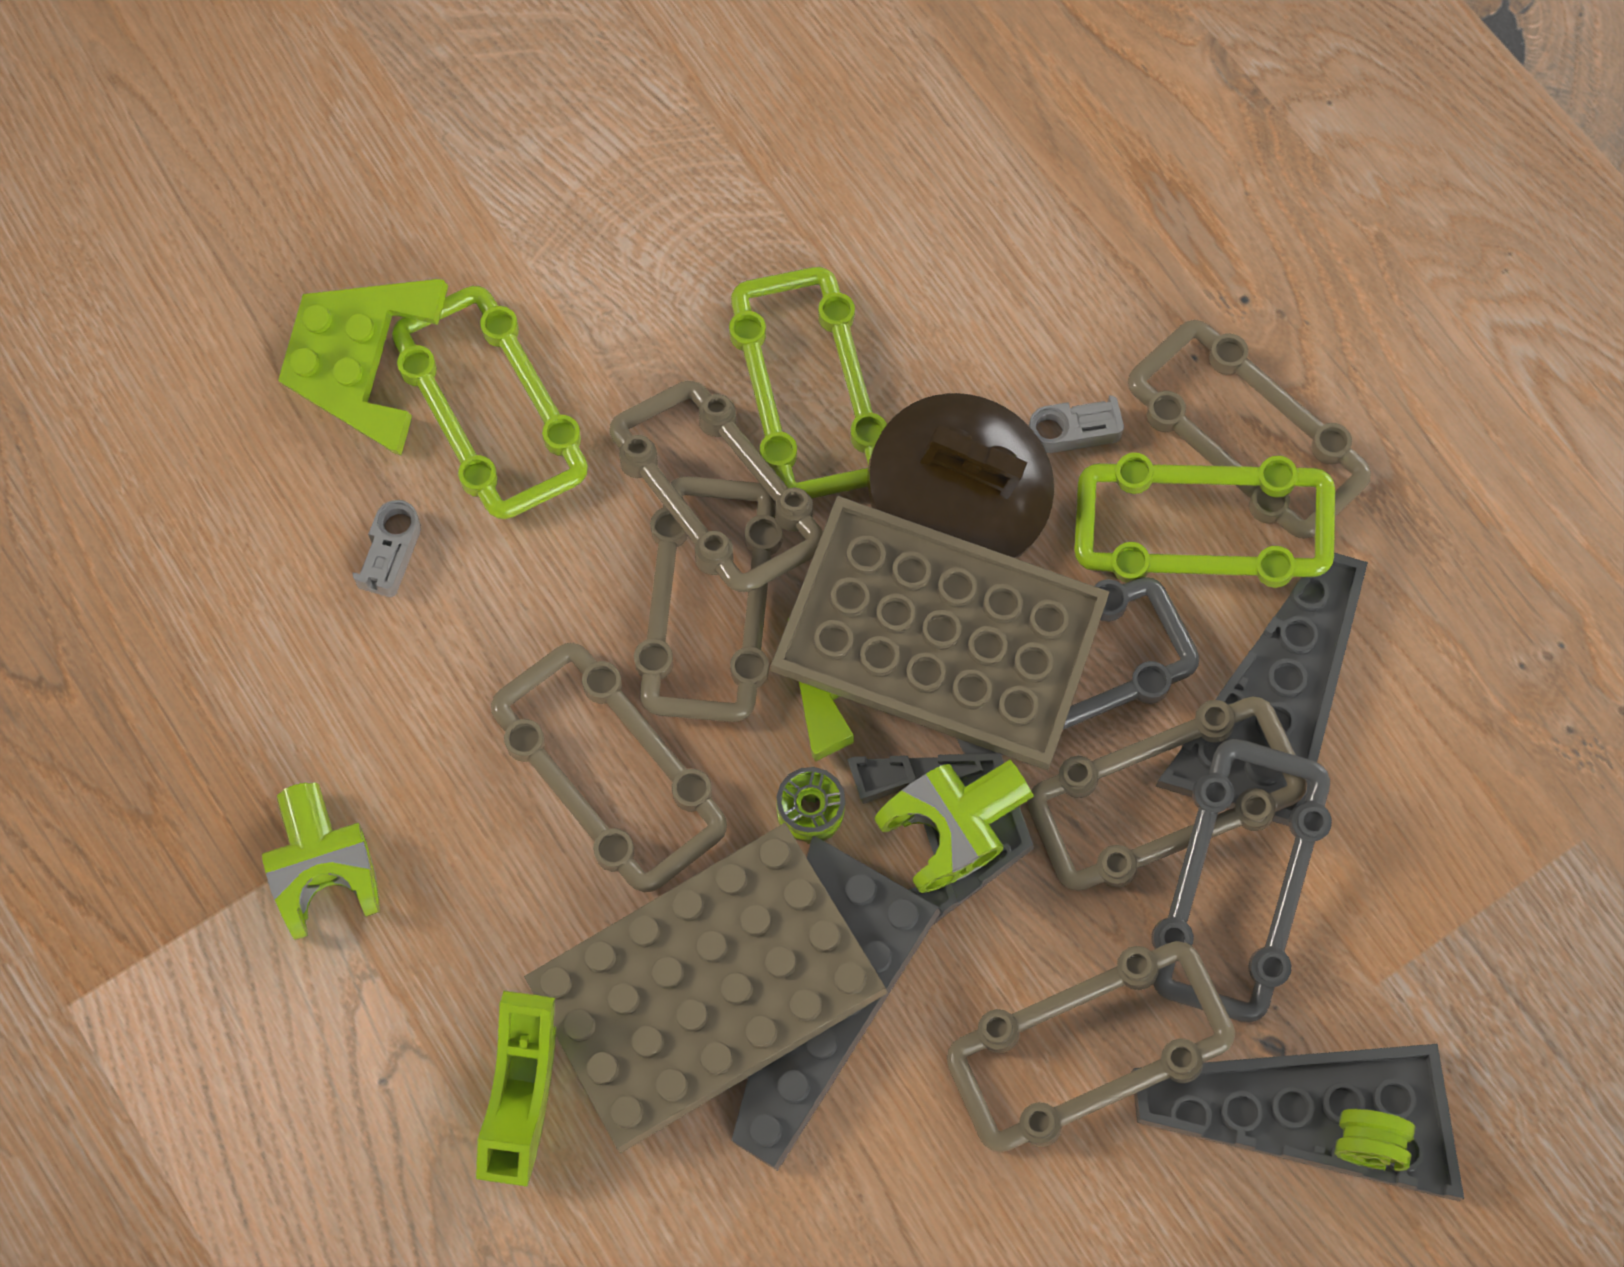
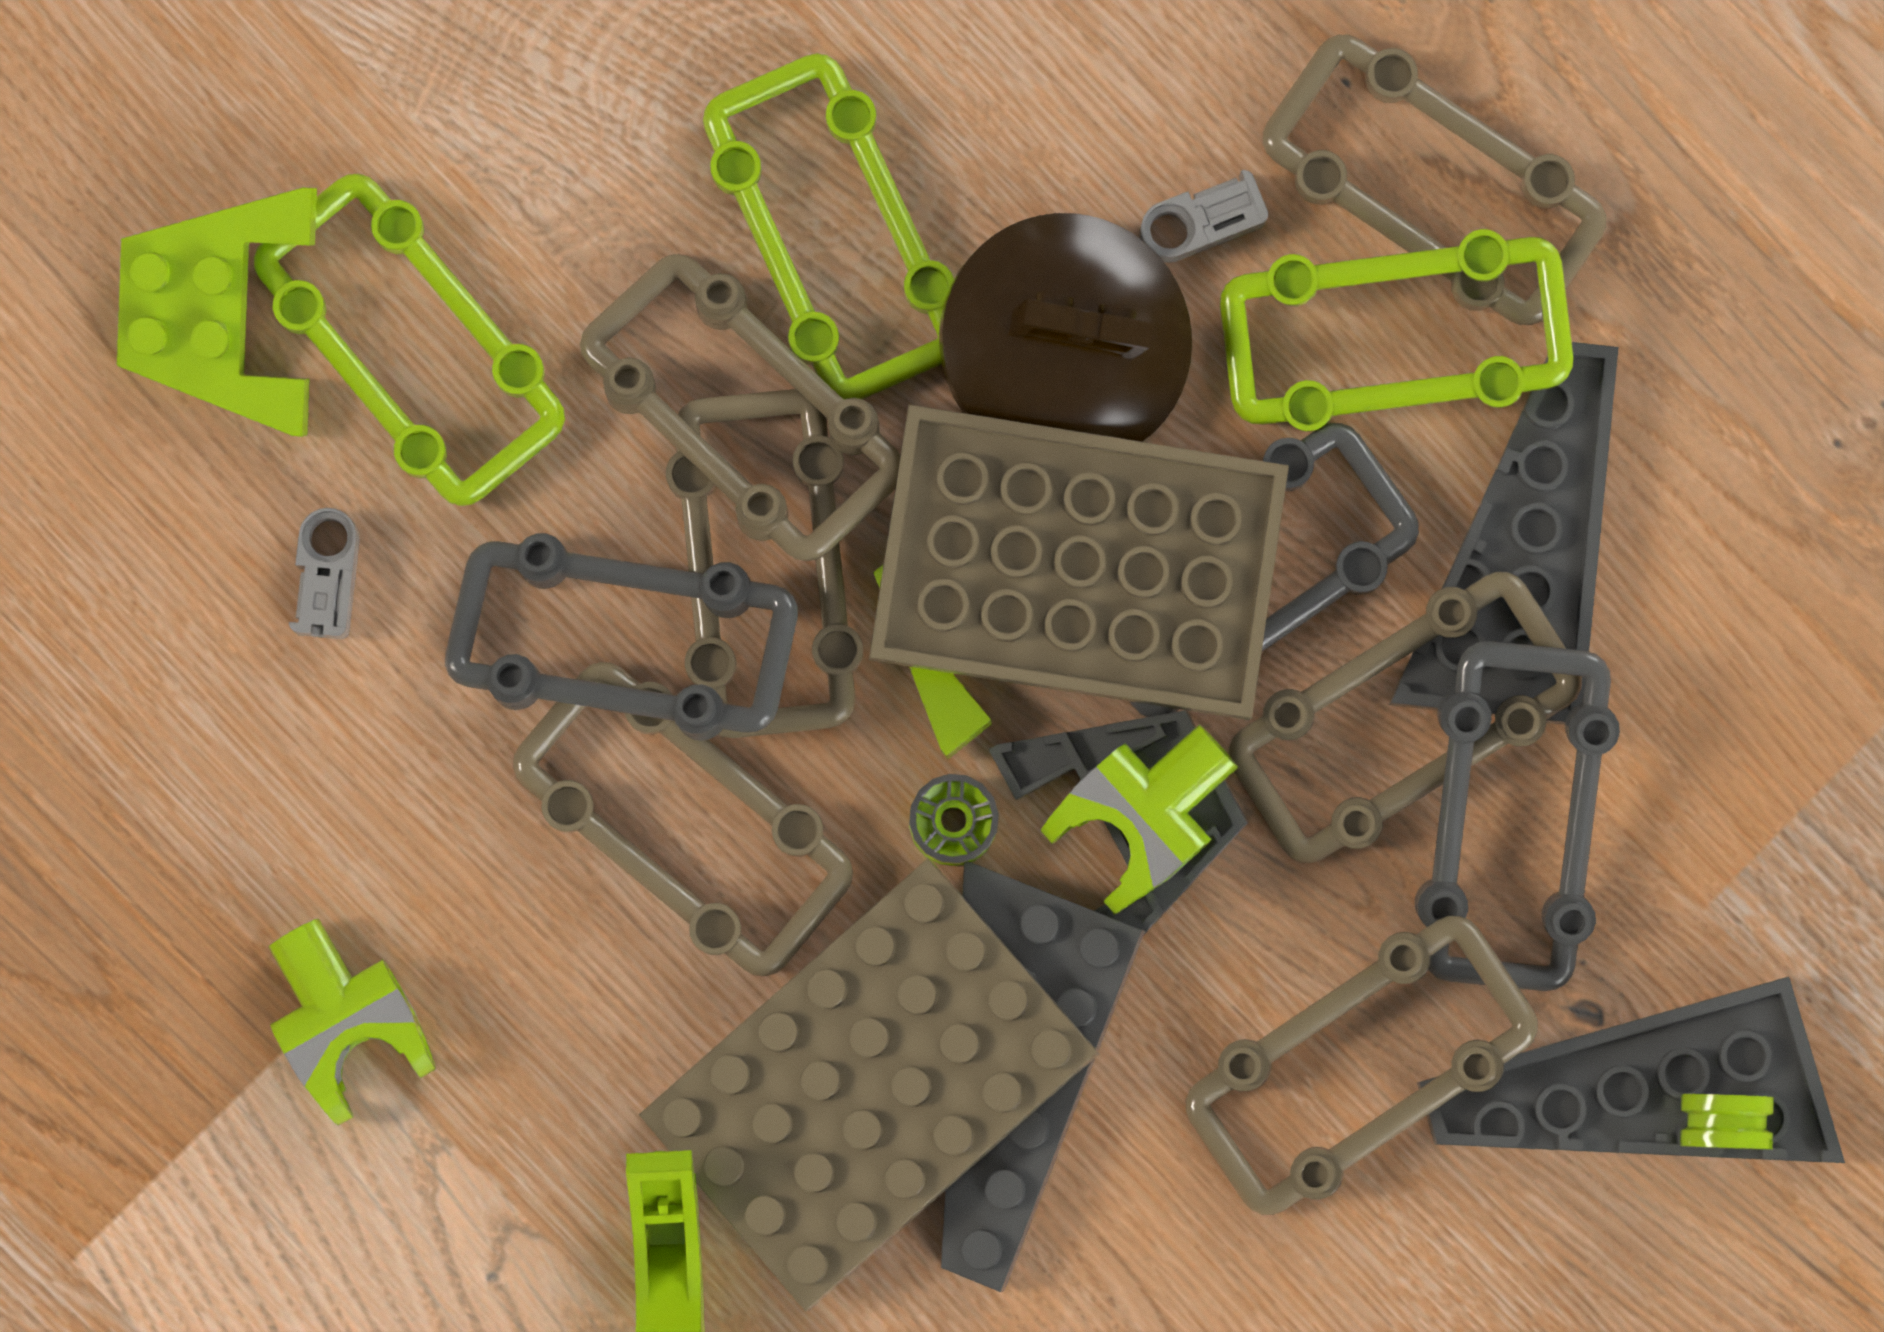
camera: 15 degrees left, 15 degrees up
none -> dark grey bar [445,533,798,741]

